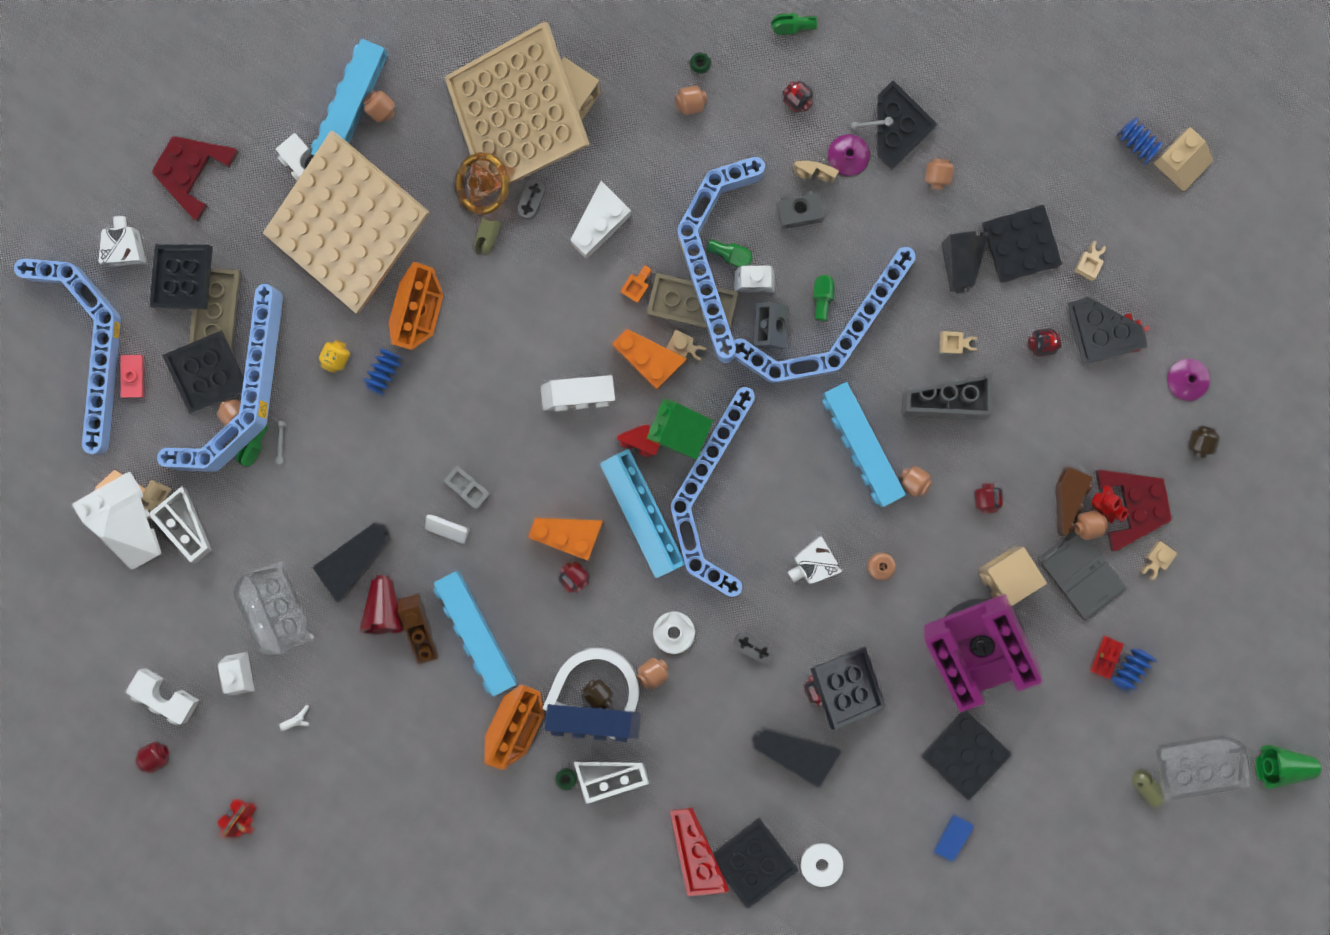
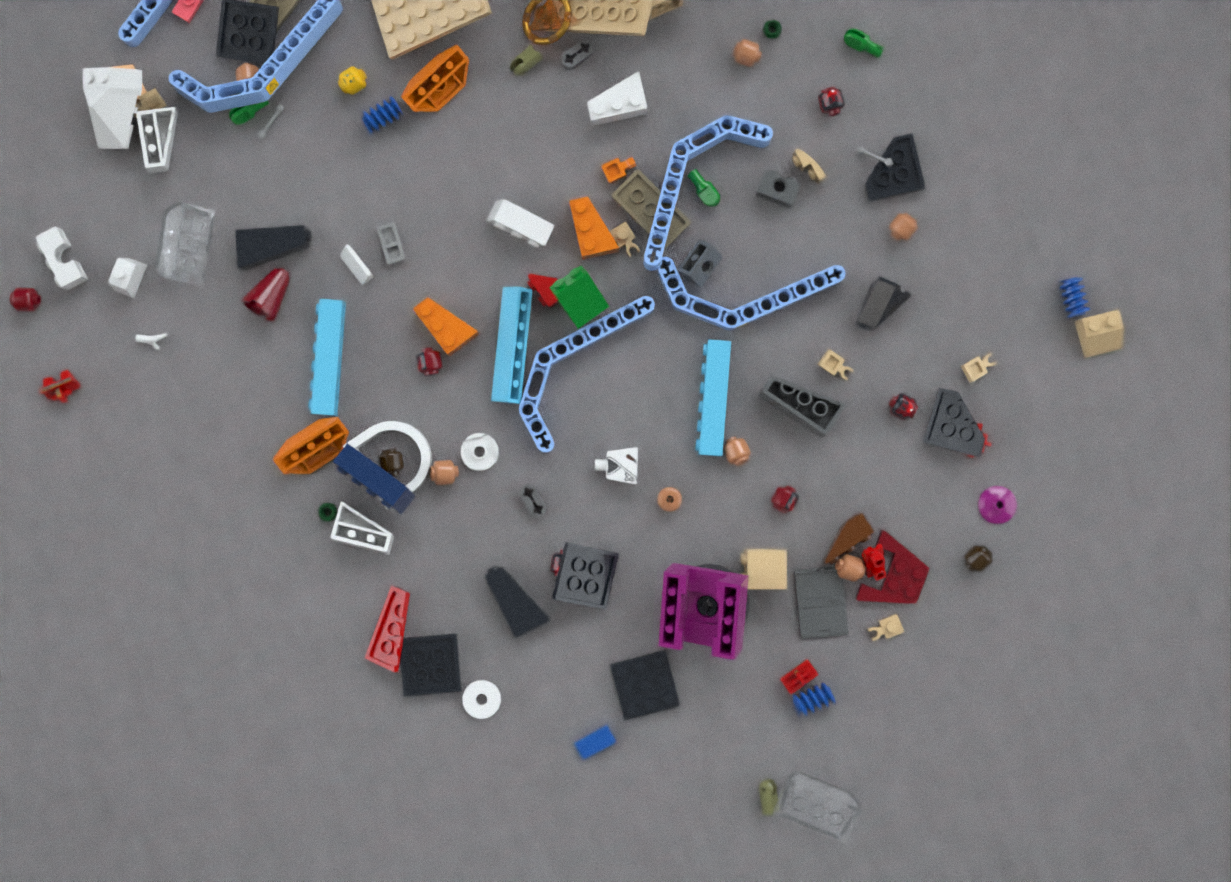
camera: 30 degrees right, 0 degrees up
reddish brown slope [398,593,439,664] -> none
white torso [734,266,774,293] -> none
green arm [813,274,835,321] -> none
magenta dish [828,134,870,176] -> none
black plate [982,205,1062,283] -> none
green cone [1255,745,1322,789] -> none

